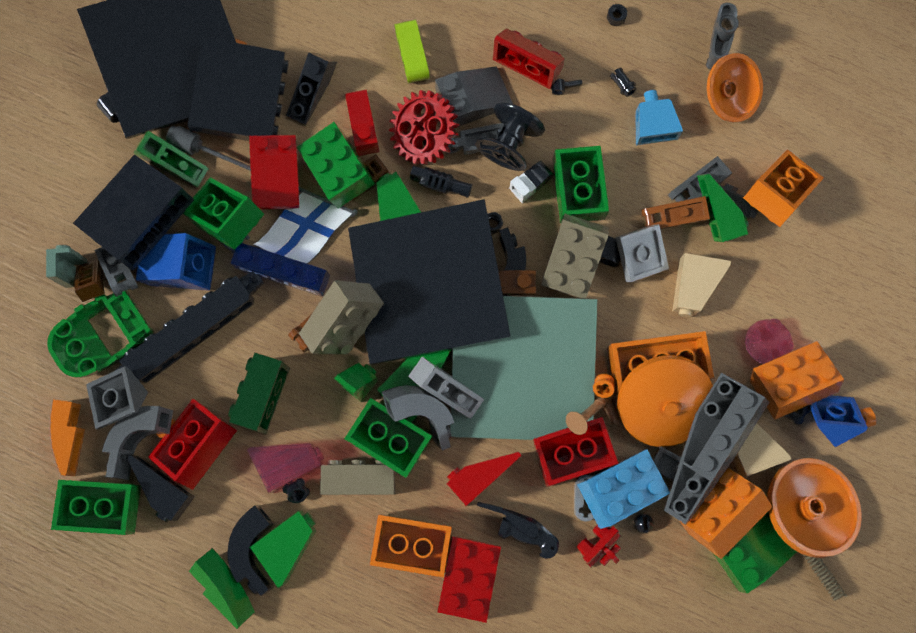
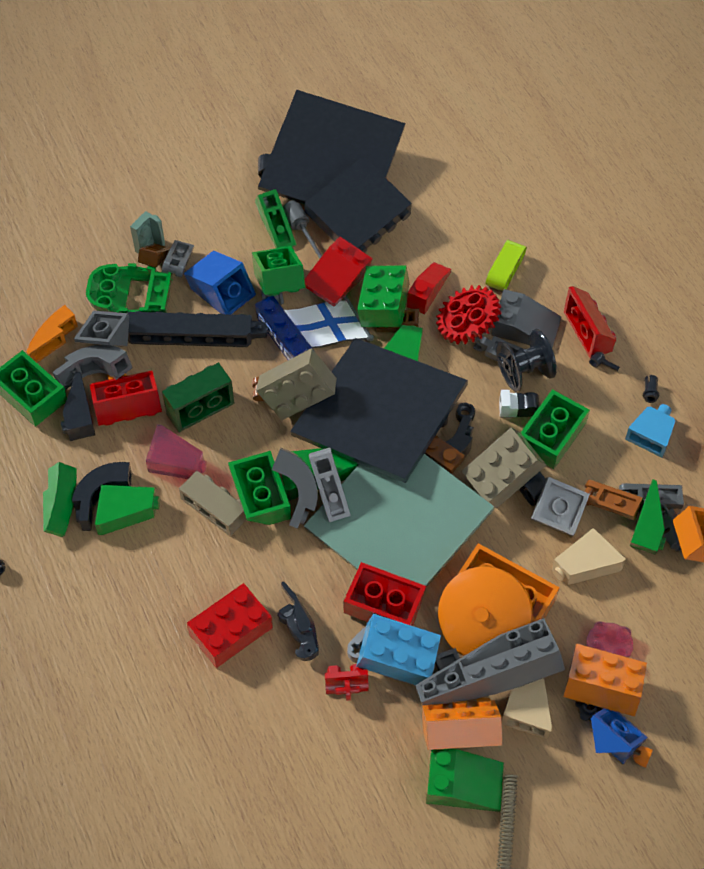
camera: 40 degrees right, 20 degrees down
black brick [73,154,194,271] -> none
black plate [282,478,310,503] -> none
black slope [286,52,337,125] -> none
green slope [334,363,379,402] -> none
orange brick [370,515,452,578] -> none
black hinge [410,166,473,198] -> none
red slope [446,452,522,506] -> none
medium nougat piece [566,393,621,435] -> none
orange bush [593,374,616,398] -> none
black axle [607,4,627,26] -> none
black hinge [633,514,654,533] -> none
orange dish [767,458,862,558] -> none

